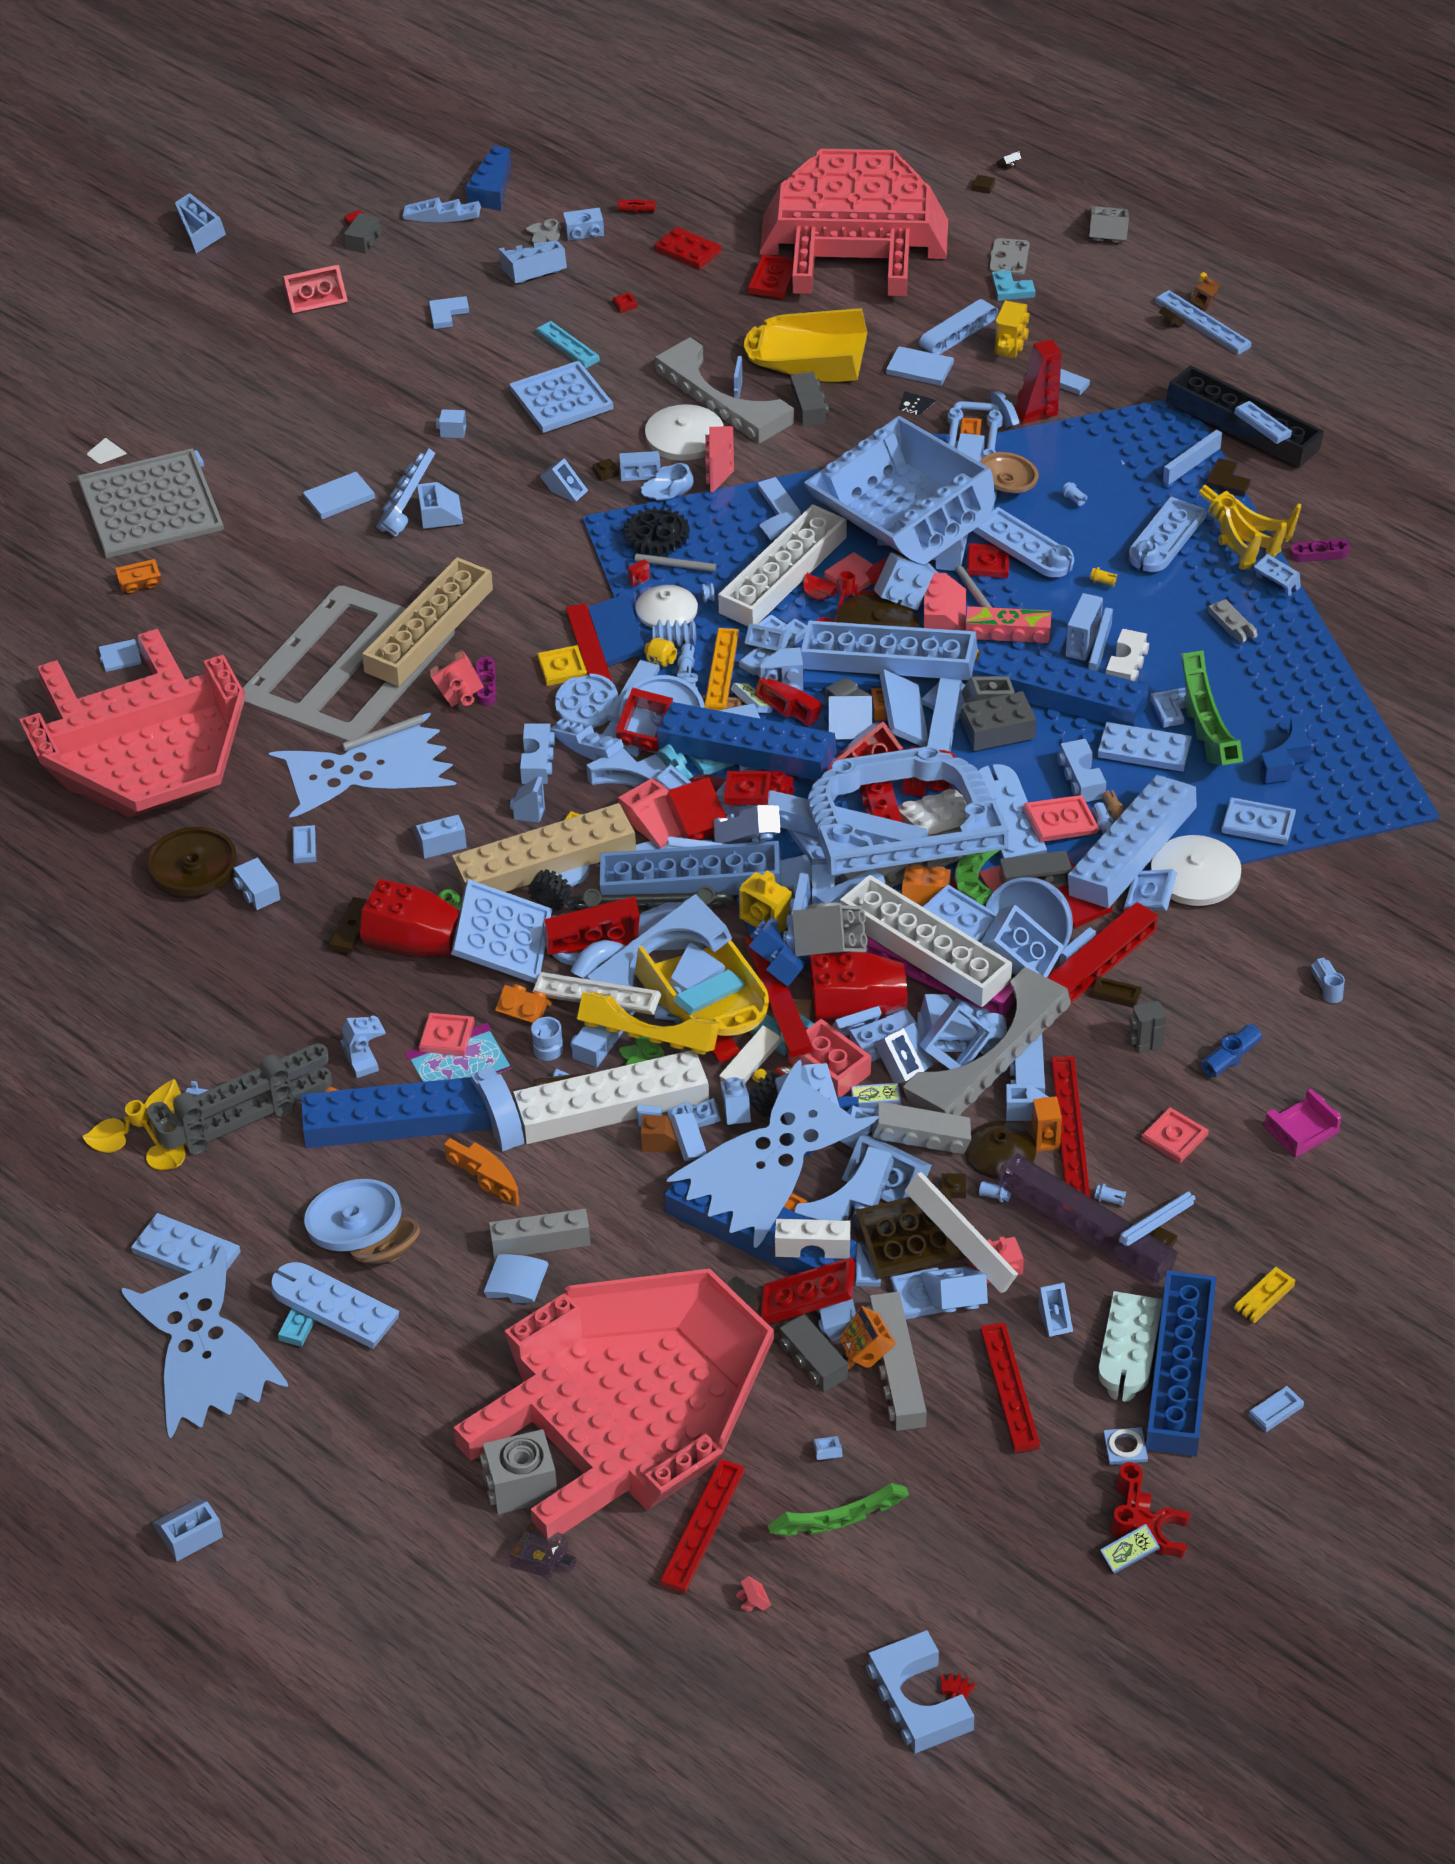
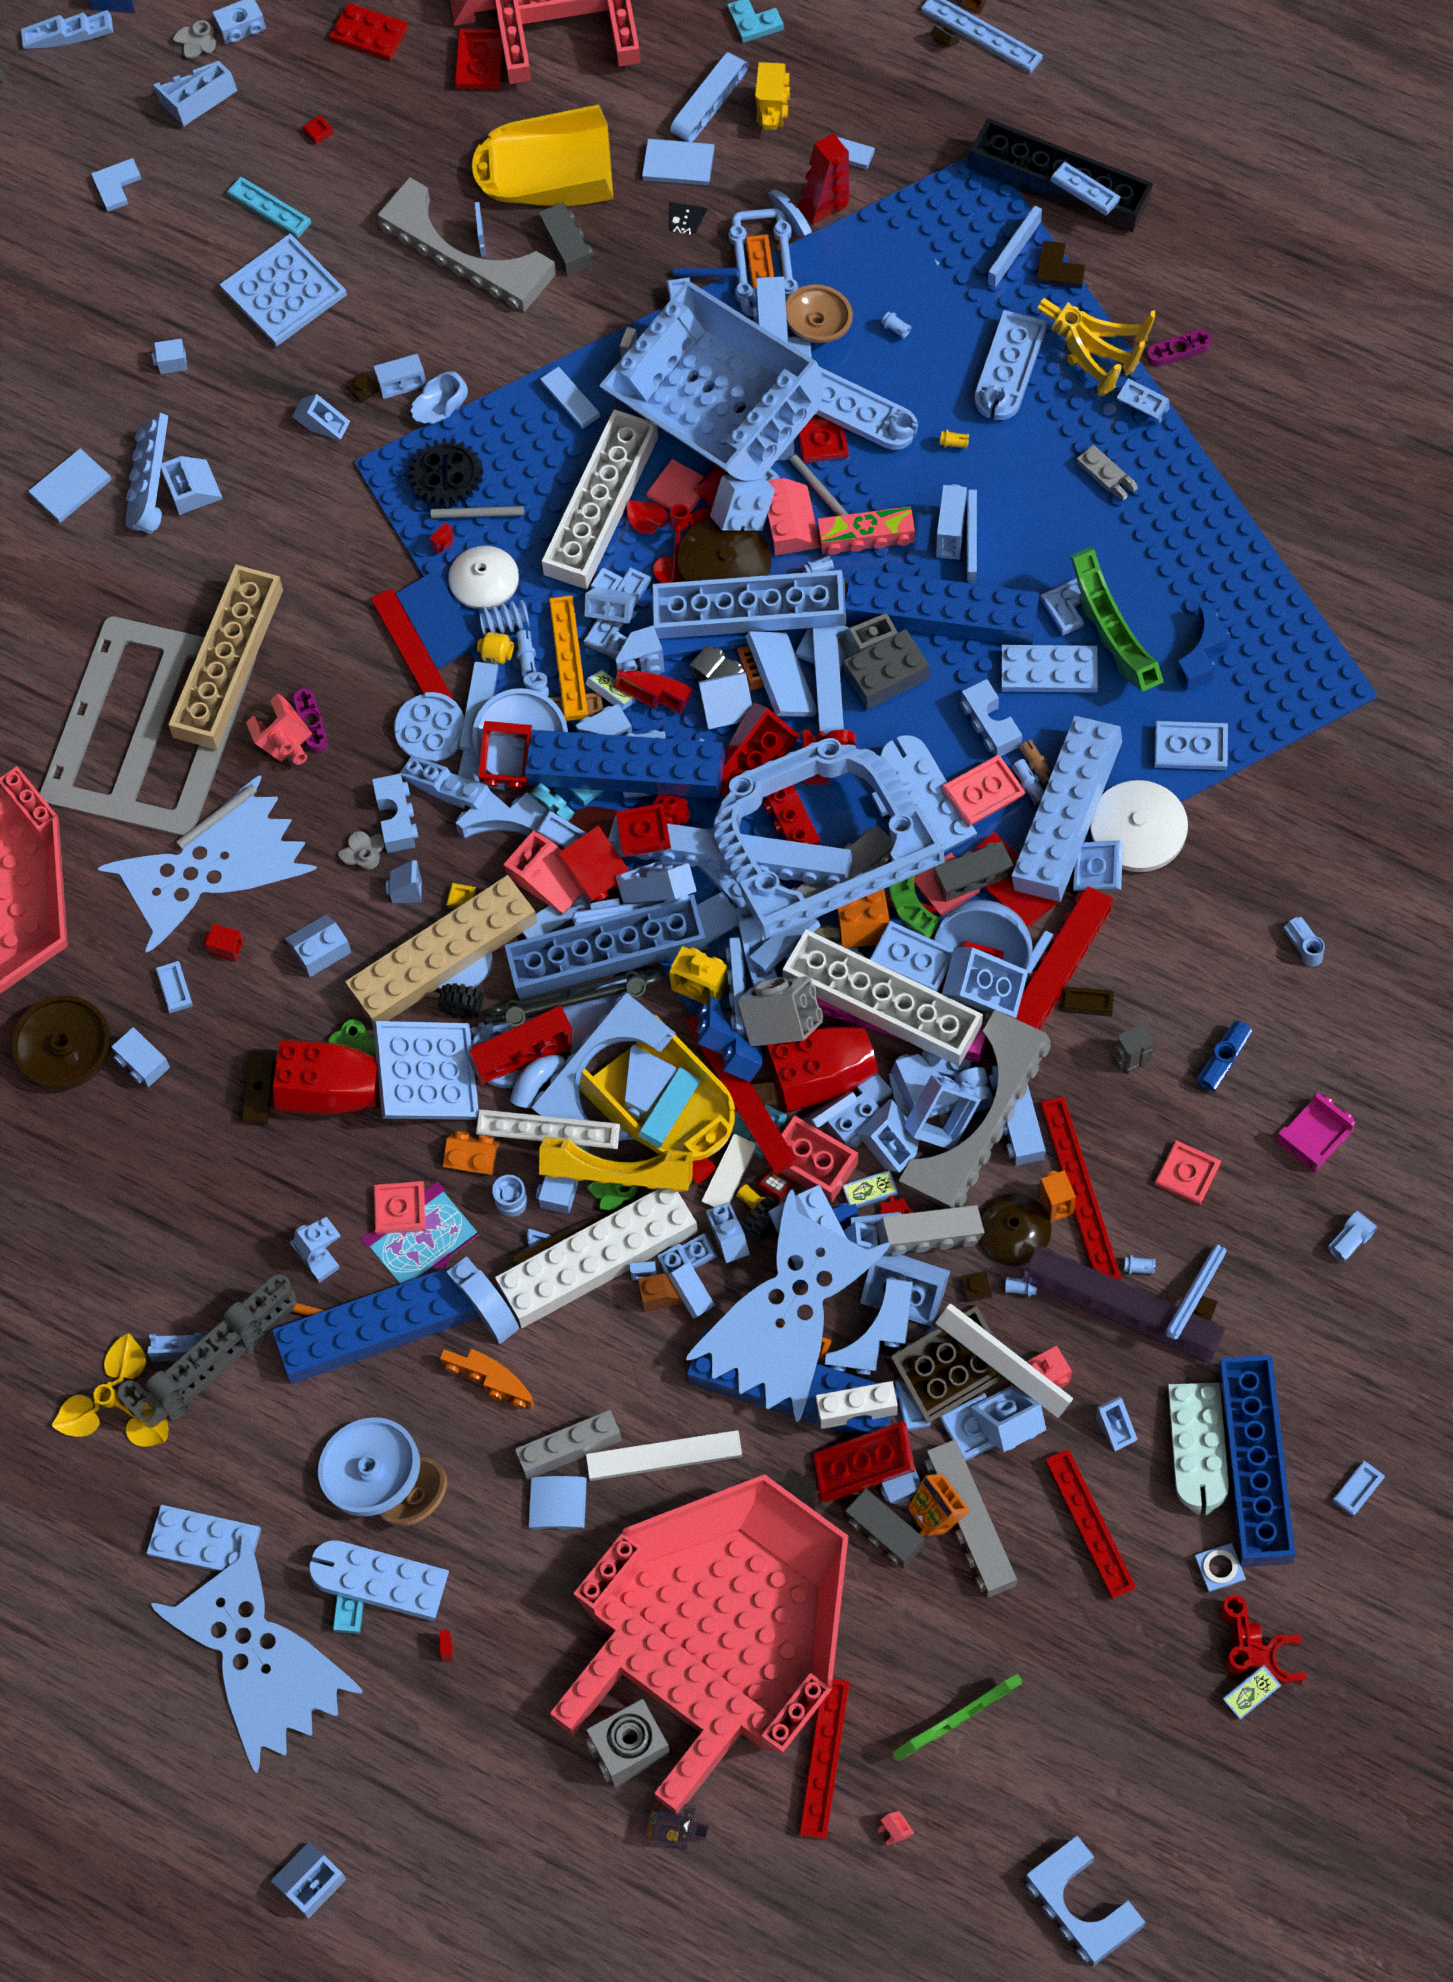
camera: 10 degrees left, 20 degrees up
yellow tile [537,645,588,686] -> none
white dish [645,405,723,461] -> none
light blue bush [702,583,715,603] -> none
coral slope [705,426,734,492] -> none
light blue slope [759,510,801,541] -> none
light blue tile [813,1436,842,1460] -> none
white plate [898,789,967,836] -> none
red piece [940,1673,976,1700] -> none
light blue slope [1005,1084,1048,1121] -> none
white arch [1106,629,1149,682] -> none
yellow hinge [1234,1267,1295,1323] -> none
none -> red brick [204,923,244,962]
none -> light grey plate [338,831,385,870]
none -> red tile [439,1629,453,1662]
none -> white tile [586,1430,742,1481]
none -> light blue piece [1328,1211,1378,1262]

